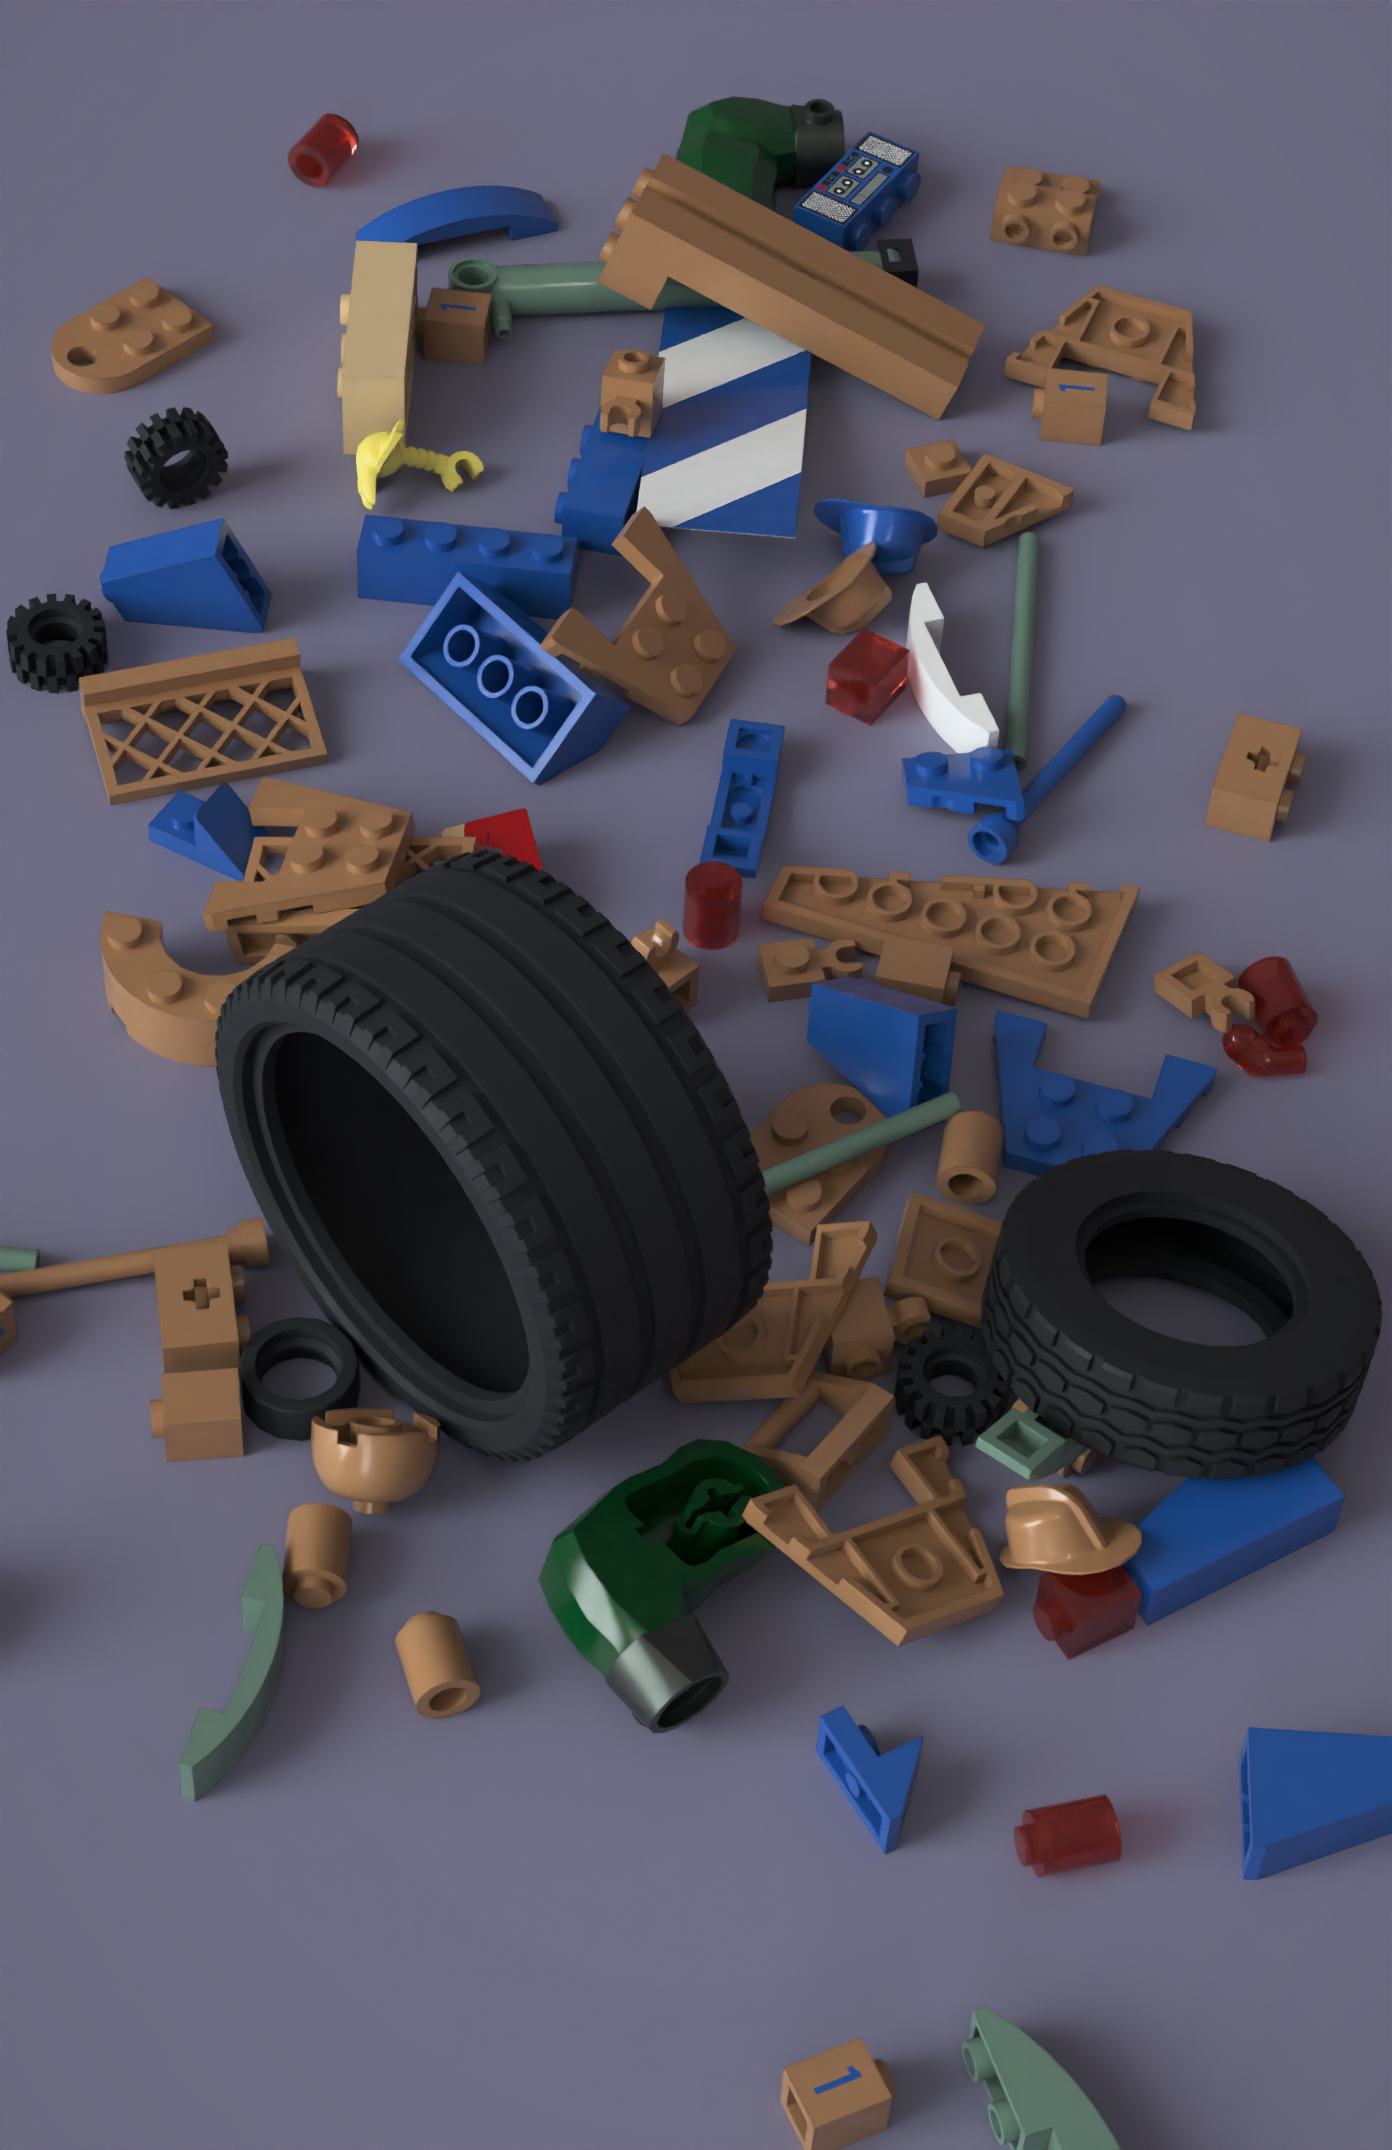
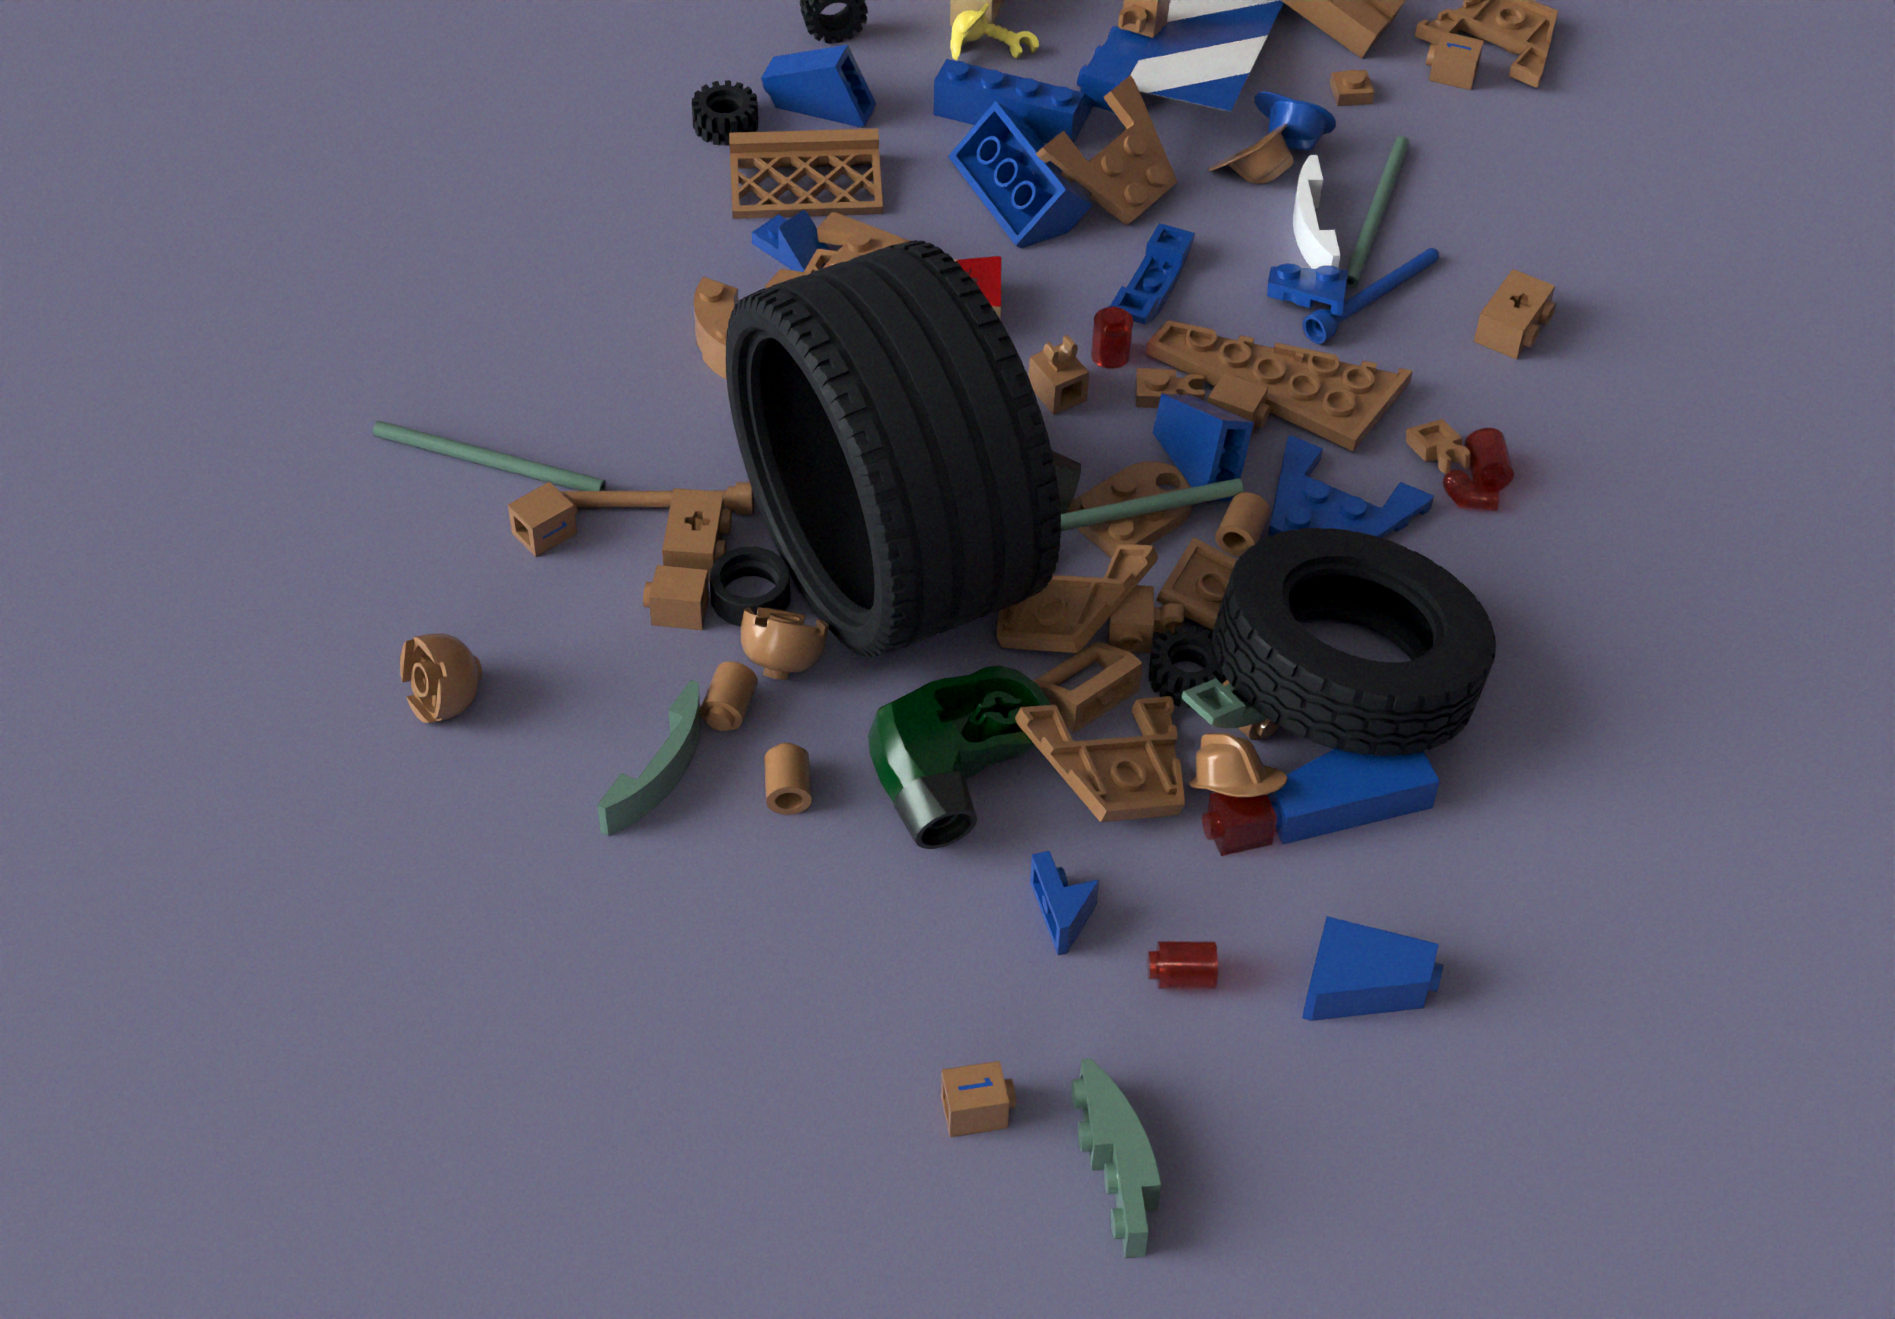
camera: 15 degrees right, 0 degrees up
clear red brick [825,628,910,726] -> none
medium nougat wing [937,453,1074,547] -> none

